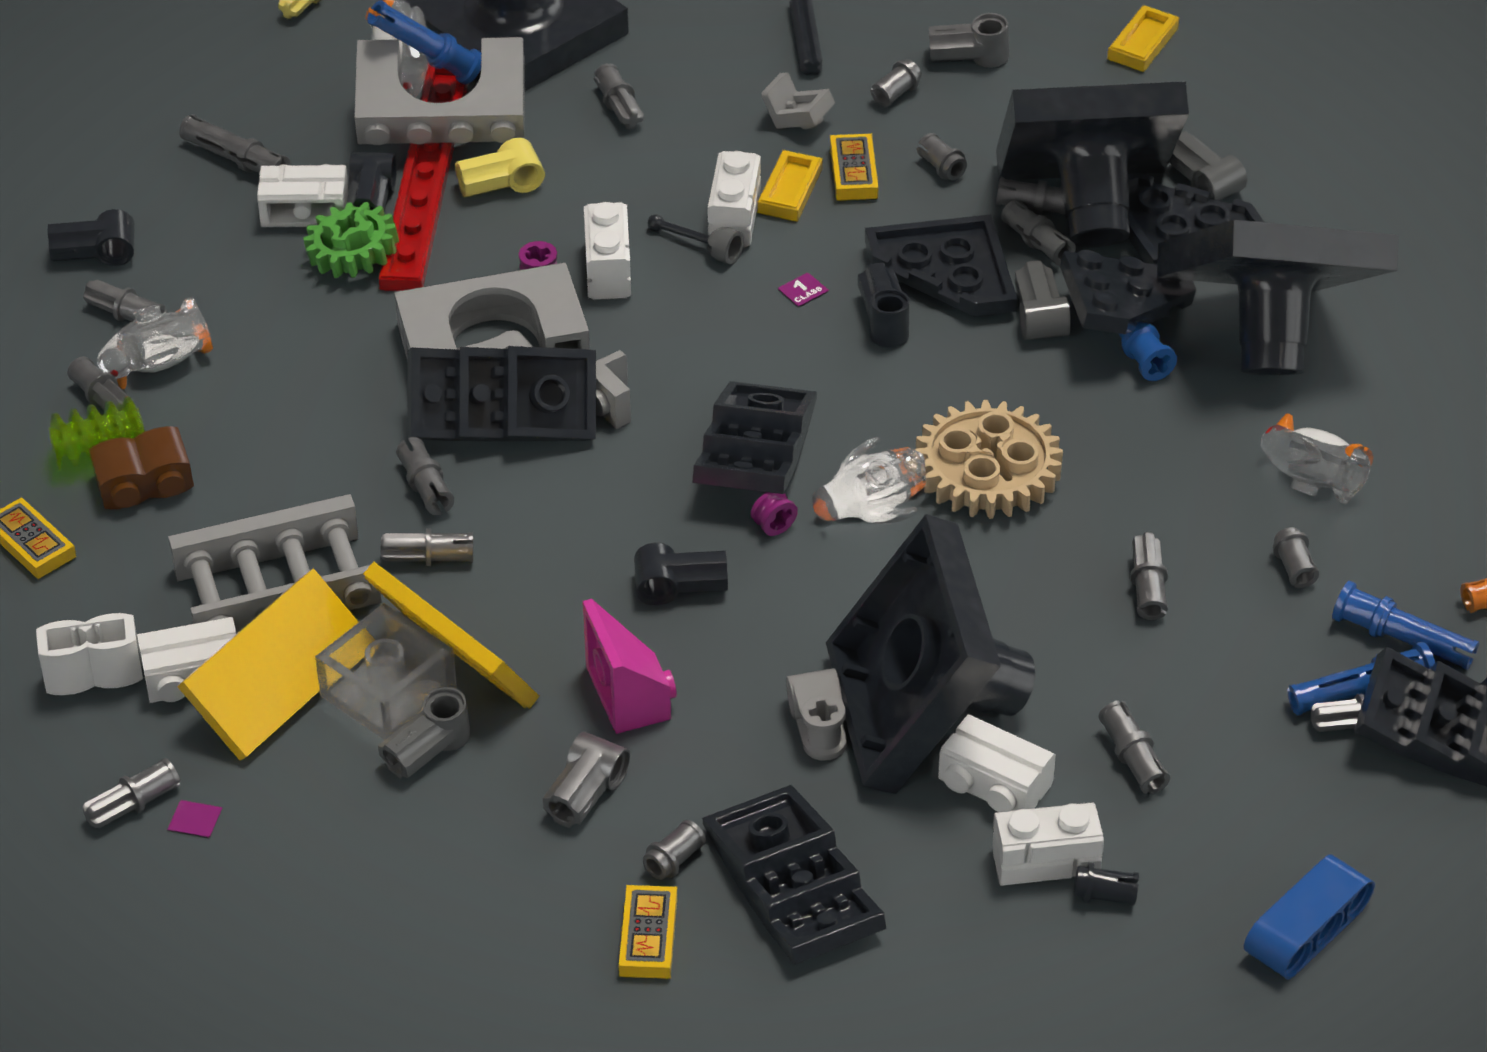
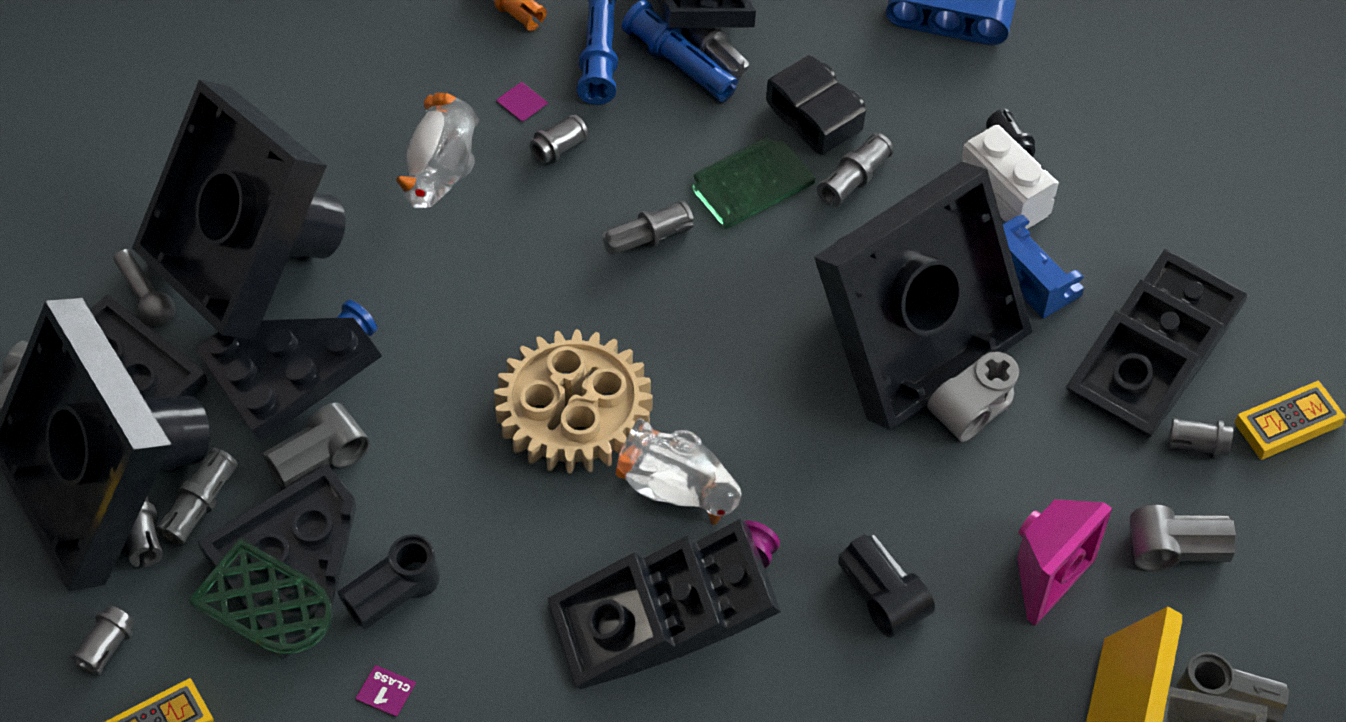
camera: 120 degrees left, 10 degrees up
none -> clear green window [189,538,332,654]
none -> magenta sticker [496,82,548,122]
none -> clear green window [693,137,816,229]
none -> black brick [766,55,866,155]
none -> blue hinge [1003,215,1084,319]

